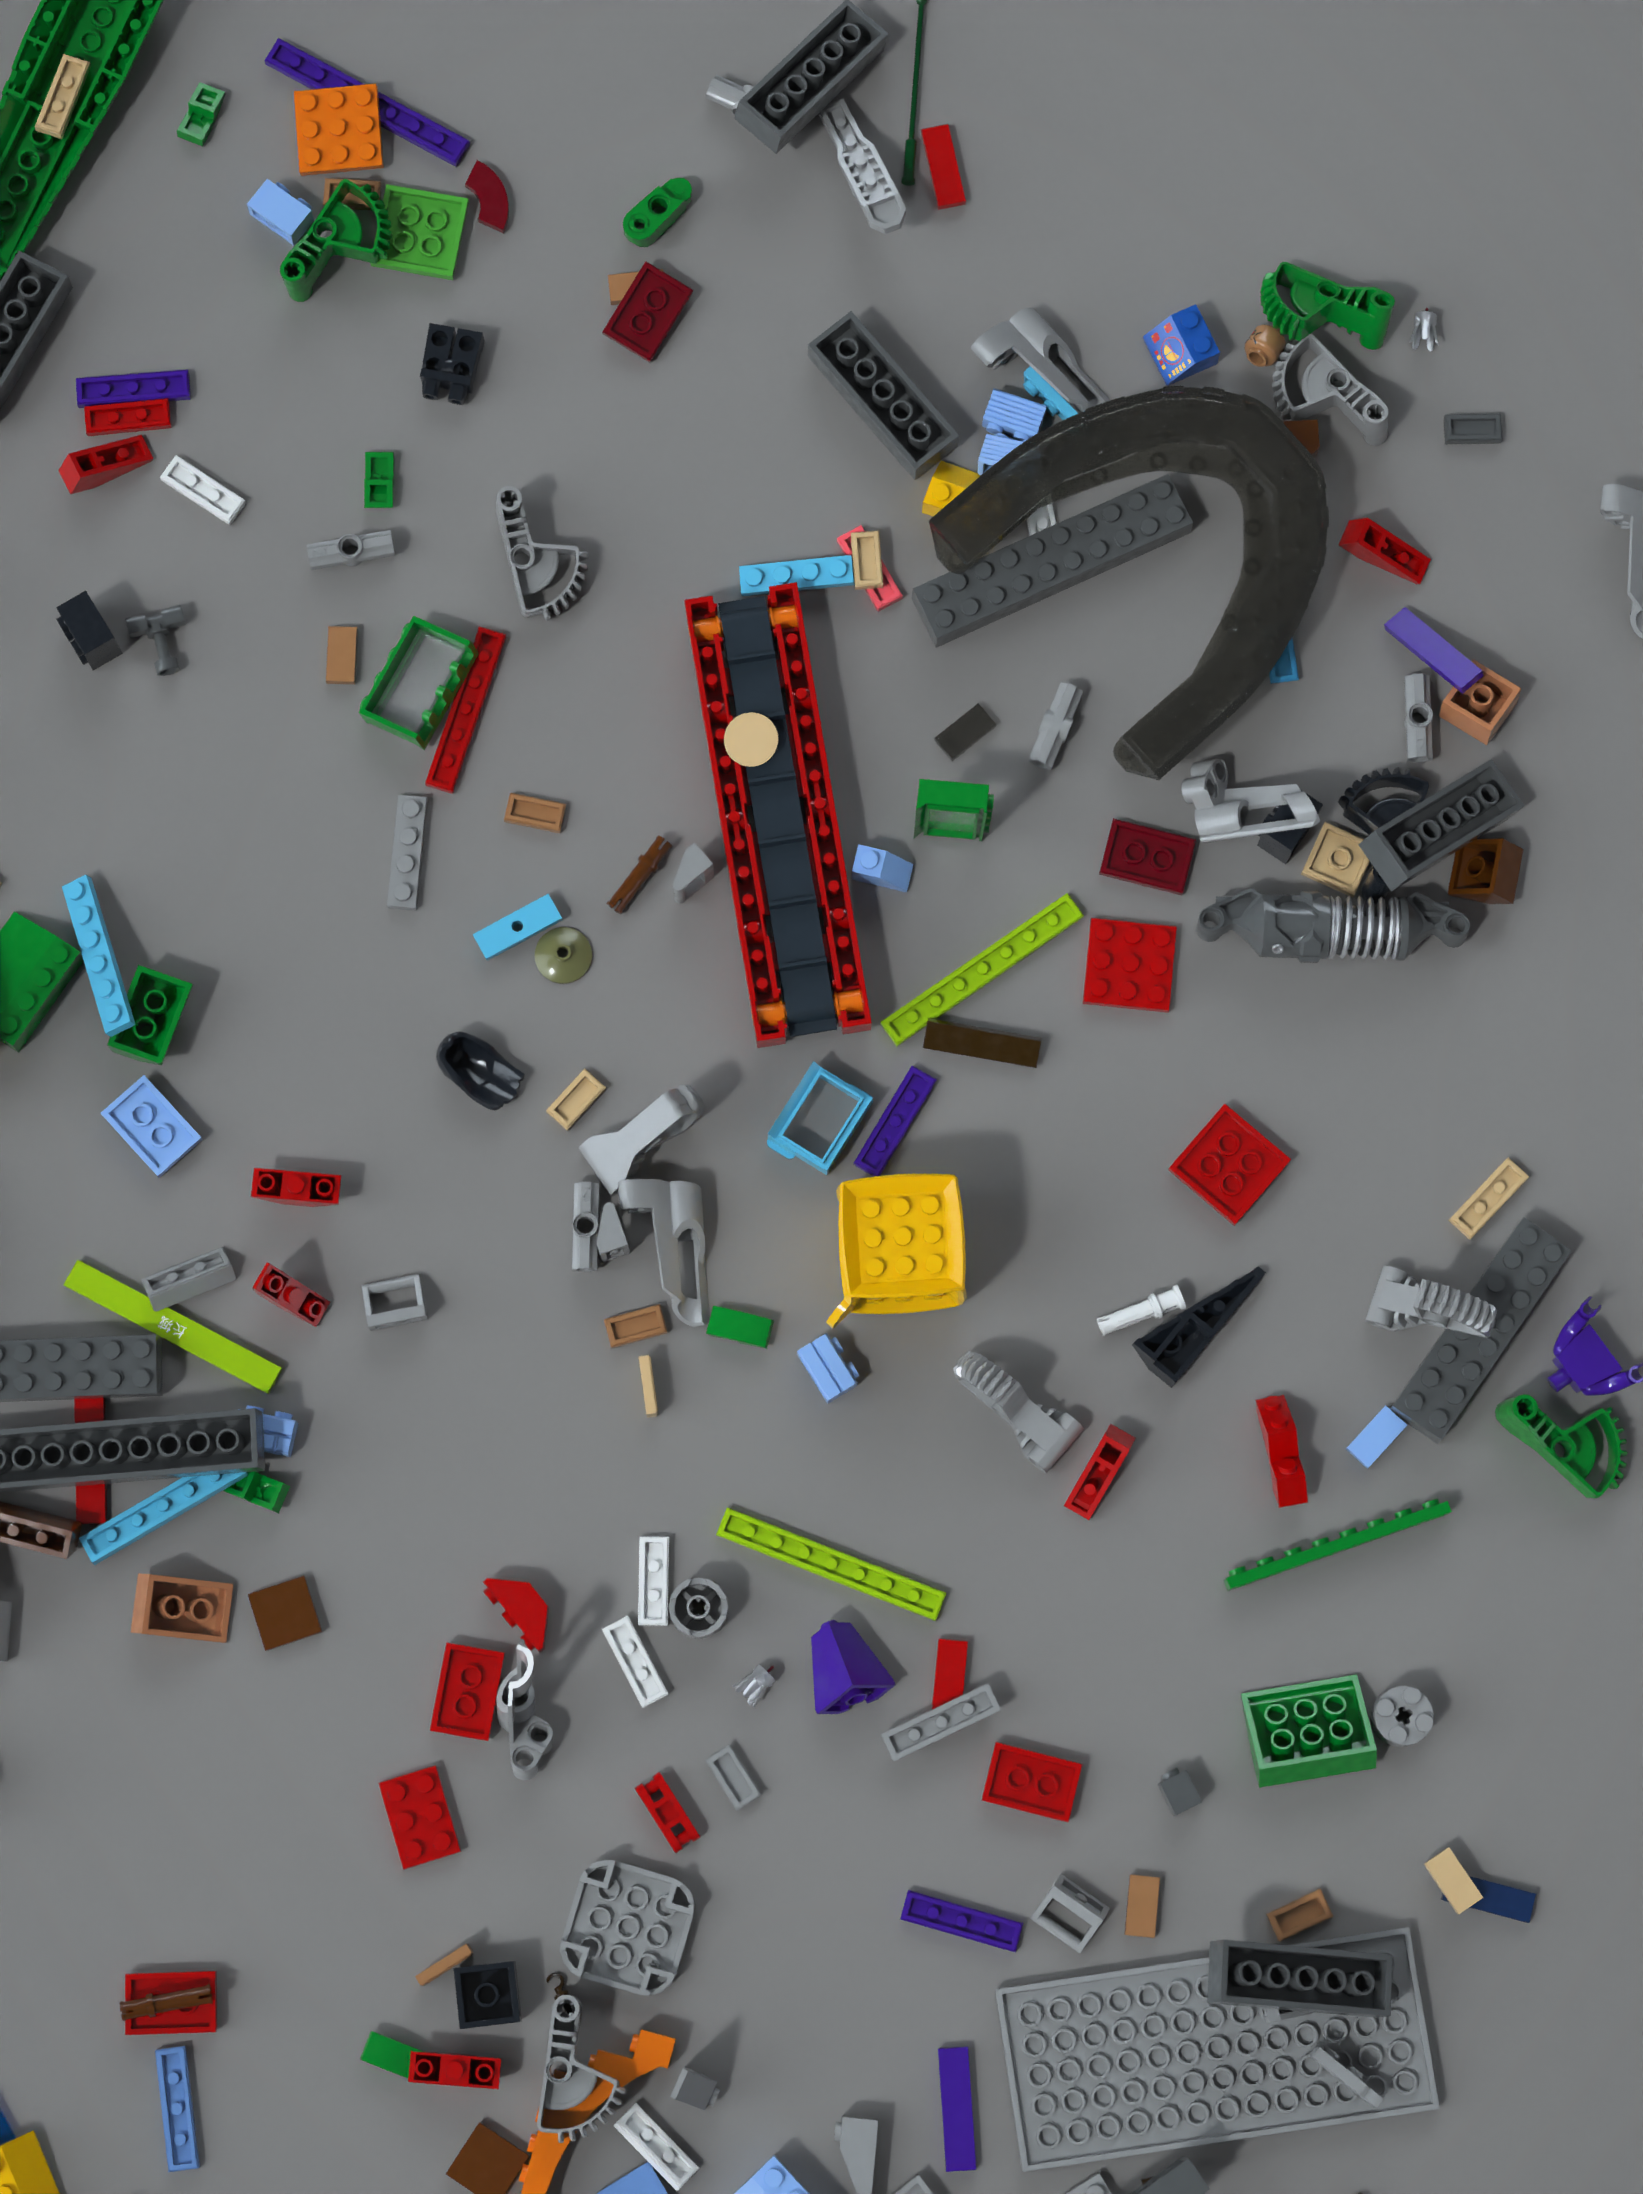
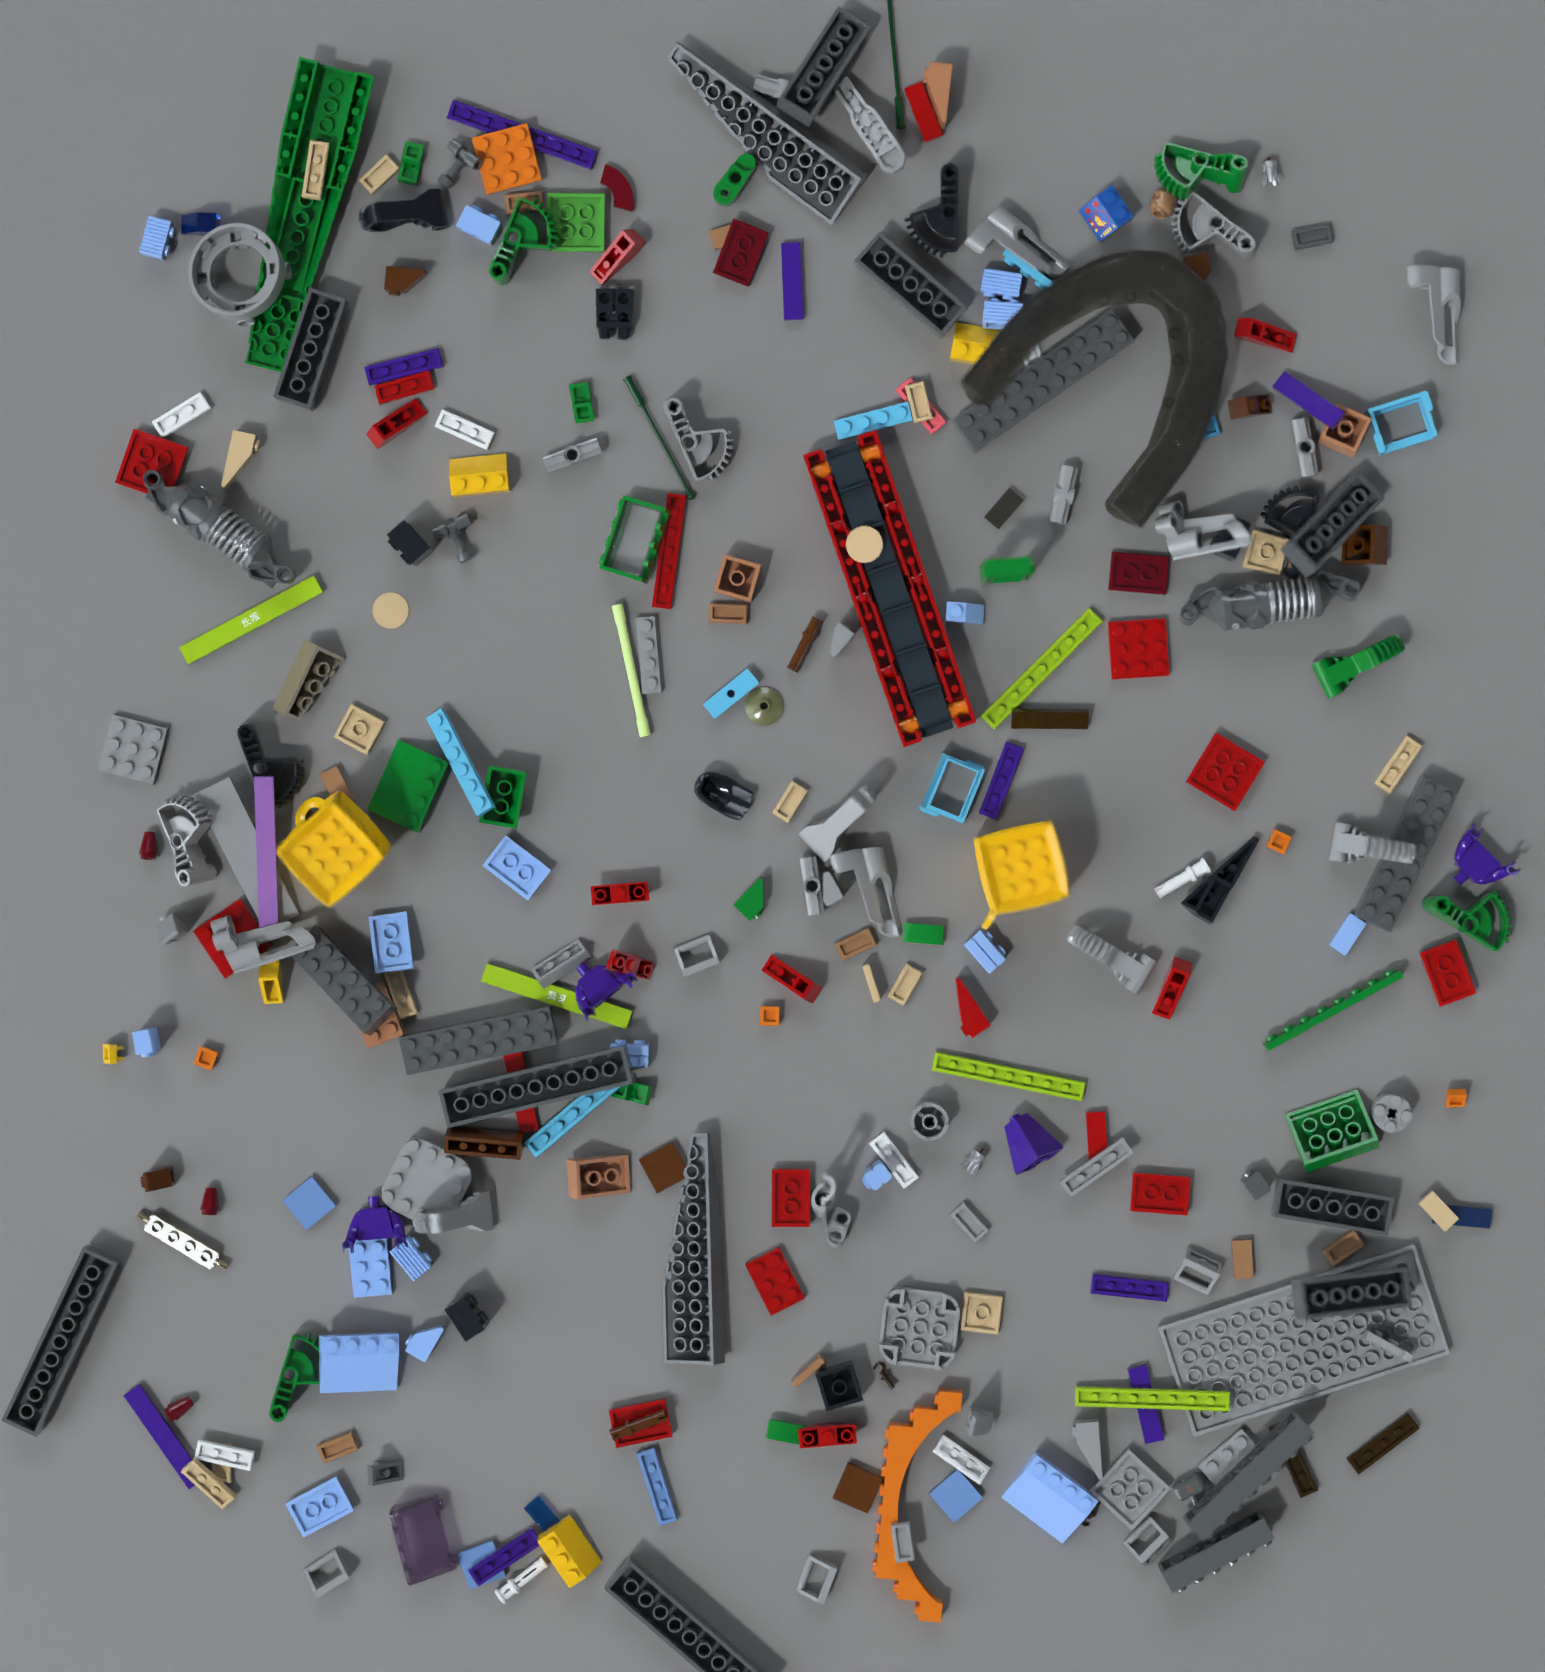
camera: 10 degrees left, 10 degrees up
medium nougat tile [326,626,358,685] -> none
red slope [483,1578,549,1653] -> none
light grey arm [537,1995,627,2143] -> none
red plate [635,1772,701,1853] -> none
white tile [638,1537,669,1626] -> none
red arch [1255,1395,1308,1508] -> none
none -> tan tile [359,154,400,195]
none -> black arm [359,189,449,232]
none -> tan sticker [372,592,409,629]
none -> reddish brown slope [384,266,426,296]
none -> dark grey bar [438,138,483,189]
none -> yellow slope [449,453,511,498]
none -> dark purple torso [575,962,638,1020]
none -> red slope [589,229,646,285]
none -> yellowish green piece [612,604,651,737]
none -> dark green piece [623,375,695,500]
none -> dark grey wedge [662,1133,725,1365]
none -> dark grey wedge [667,42,868,225]
none -> nougat brick [713,554,761,603]
none -> green slope [733,877,763,921]
none -> orange plate [760,1006,780,1026]
none -> red slope [761,954,823,1004]
none -> dark purple tile [781,242,803,321]
none -> light blue brick [861,1159,892,1191]
none -> tan tile [887,963,923,1006]
none -> black arm [905,163,958,258]
none -> nougat slope [923,62,953,130]
none -> red slope [955,977,991,1038]
none -> tan tile [960,1291,1003,1335]
none -> lime tile [1075,1386,1230,1411]
none -> reddish brown slope [1227,394,1272,420]
none -> orange plate [1266,829,1292,855]
none -> dark grey brick [1271,1177,1394,1236]
none -> green arm [1311,634,1405,699]
none -> medium azure piece [1365,391,1438,456]
none -> red plate [1419,939,1476,1007]
none -> orange plate [1445,1089,1467,1108]

